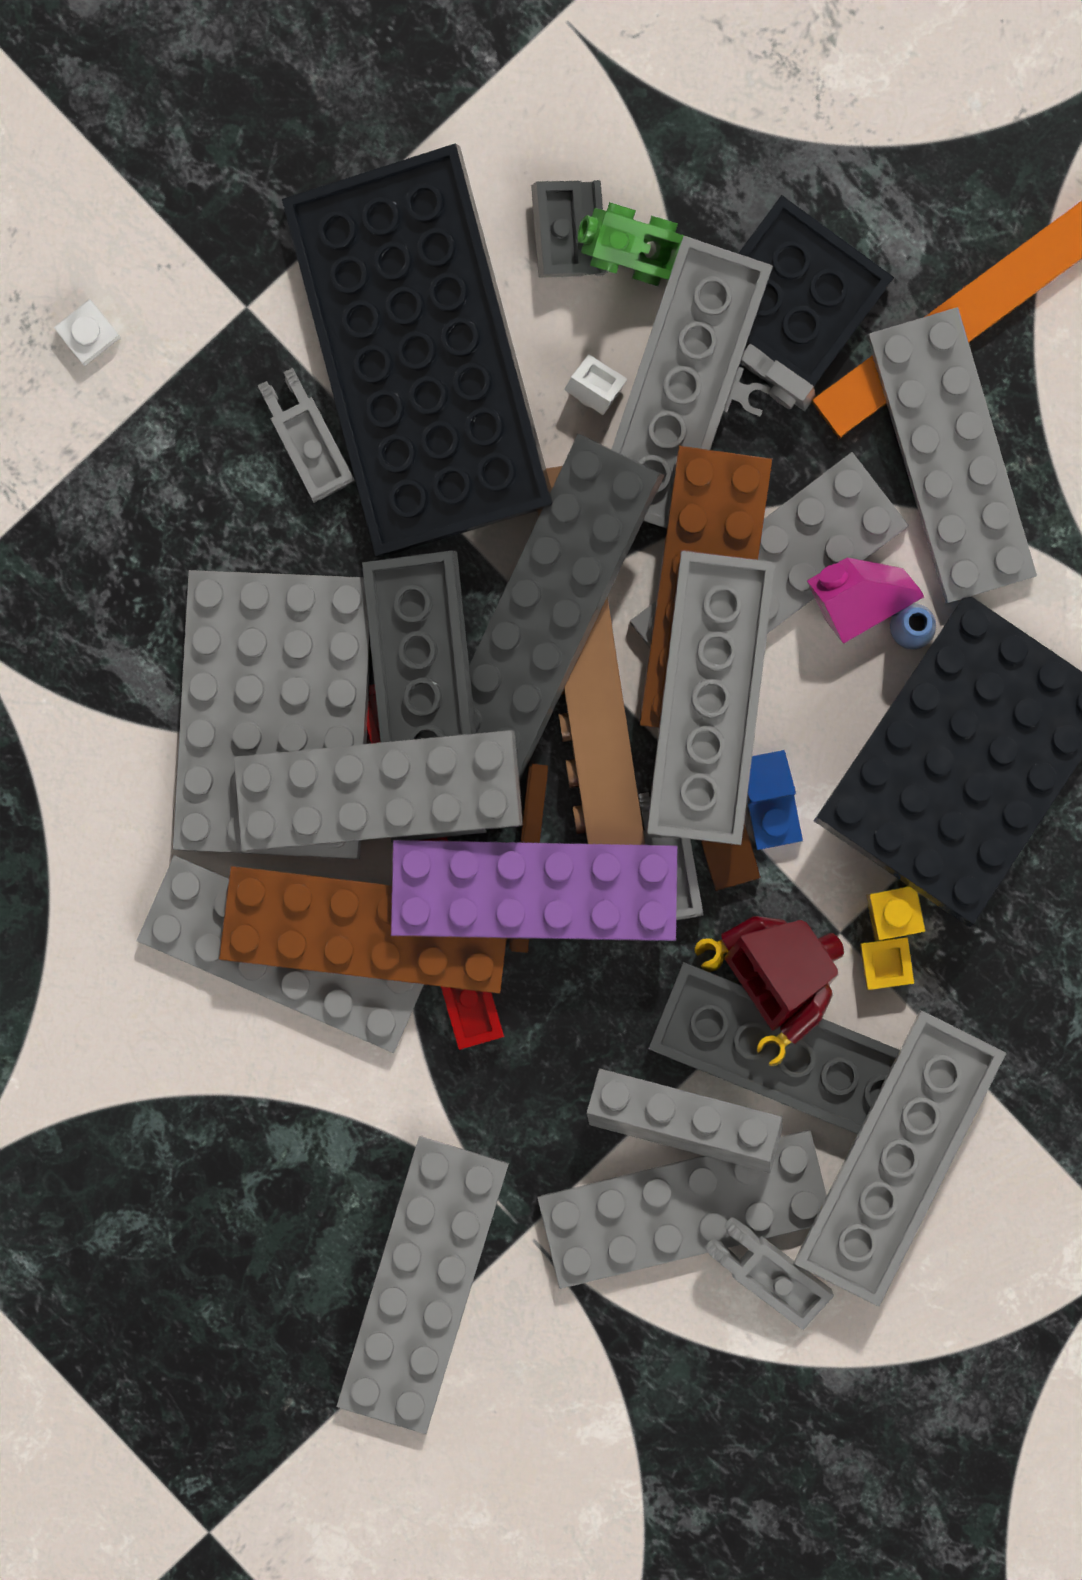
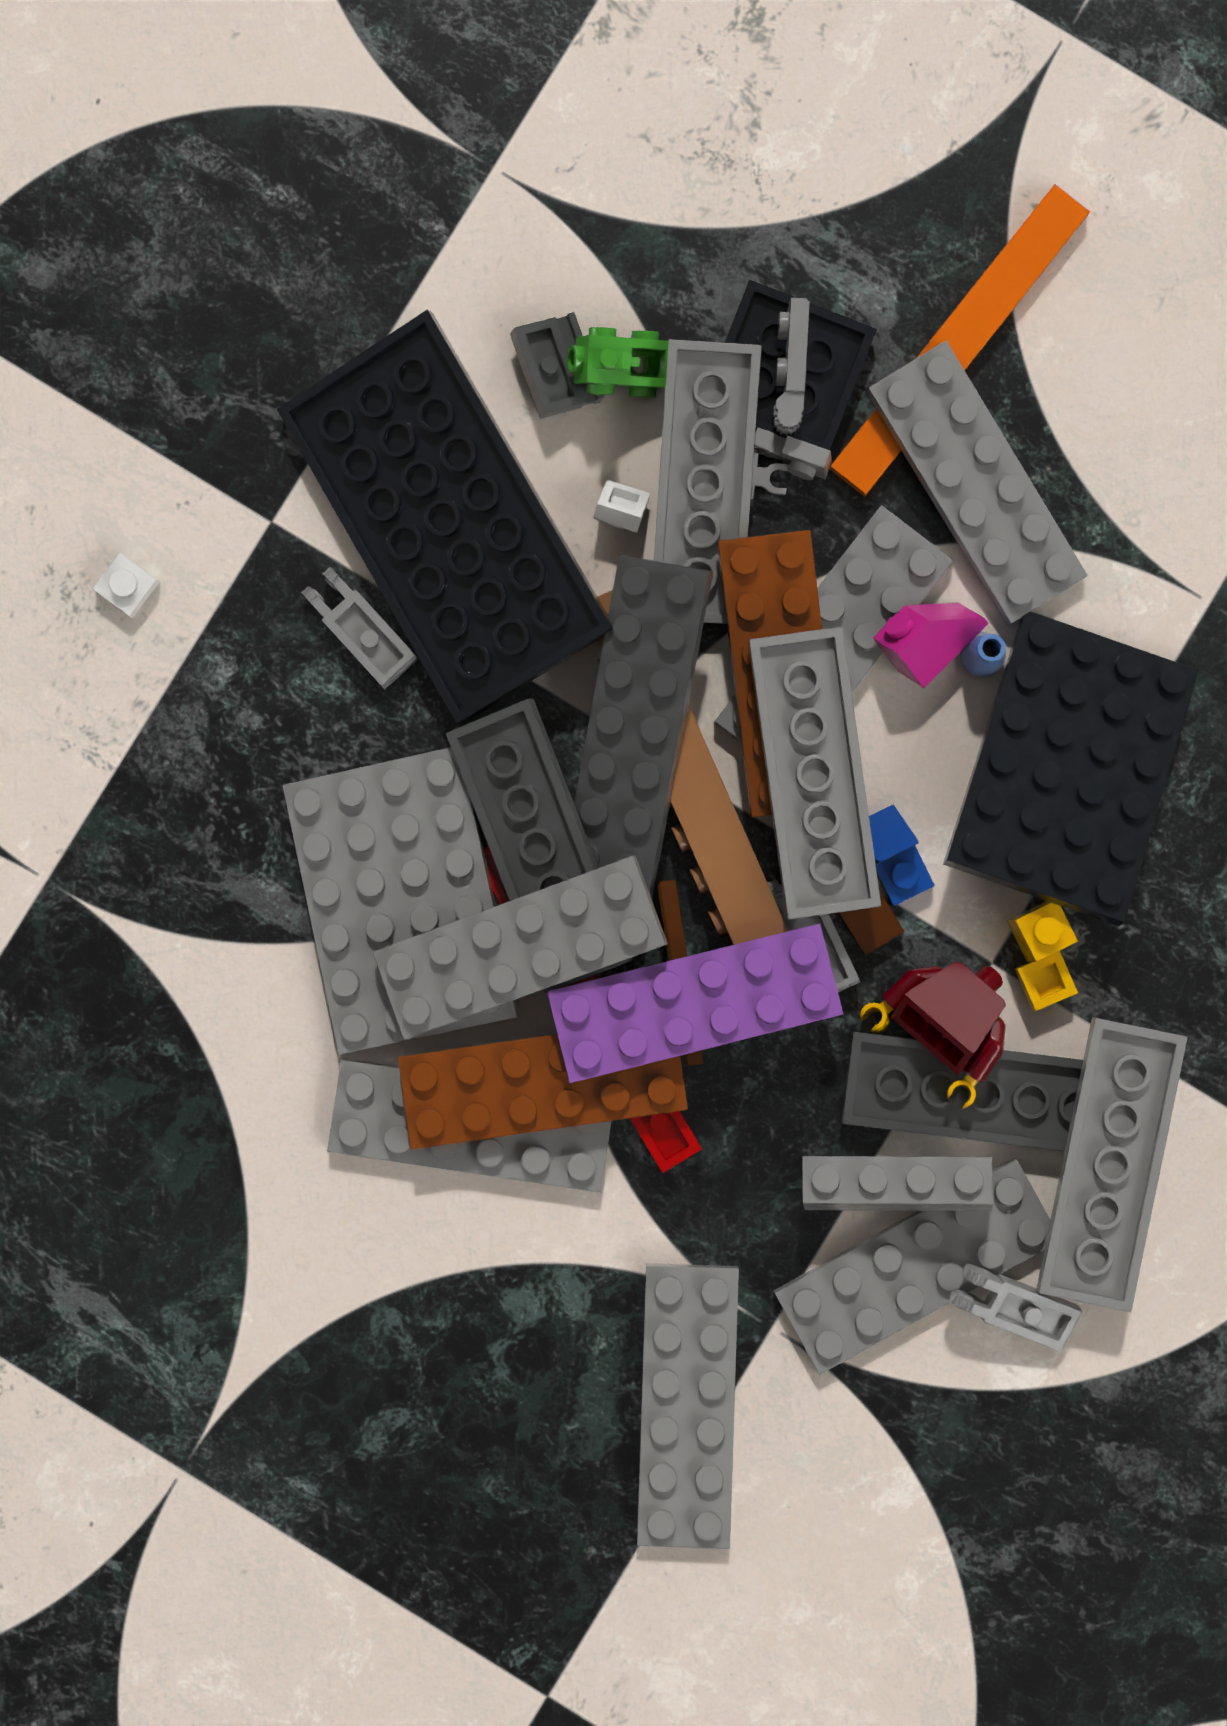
camera: 20 degrees left, 0 degrees up
none -> light grey hinge [773,298,810,436]

